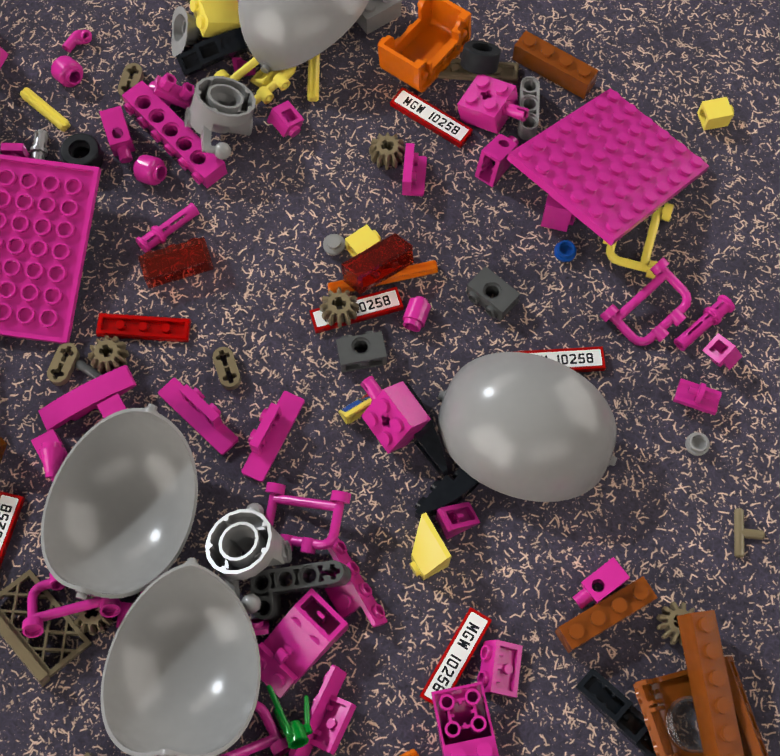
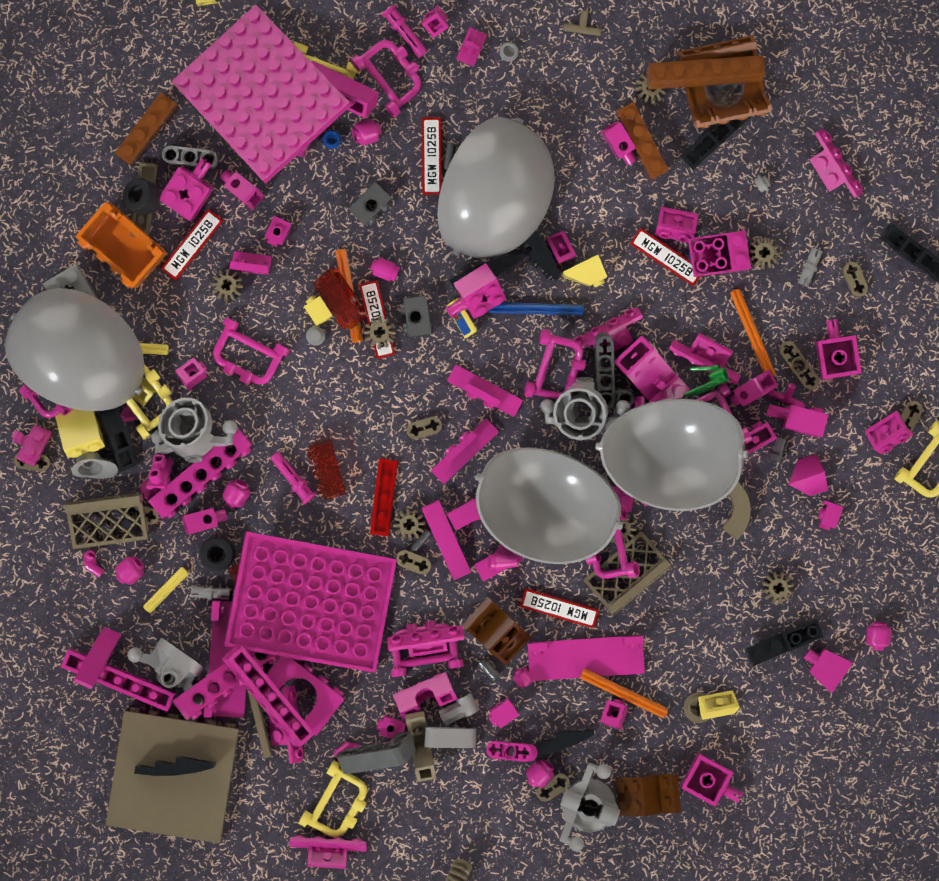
camera: 80 degrees left, 20 degrees up
none -> dark tan fence [64,492,149,549]
none -> dark pink bar [213,317,290,385]
none -> dark pink brick [264,216,292,247]
none -> dark pink brick [312,61,379,118]
none -> dark pink head [352,118,381,146]
none -> blue axle [489,302,584,316]

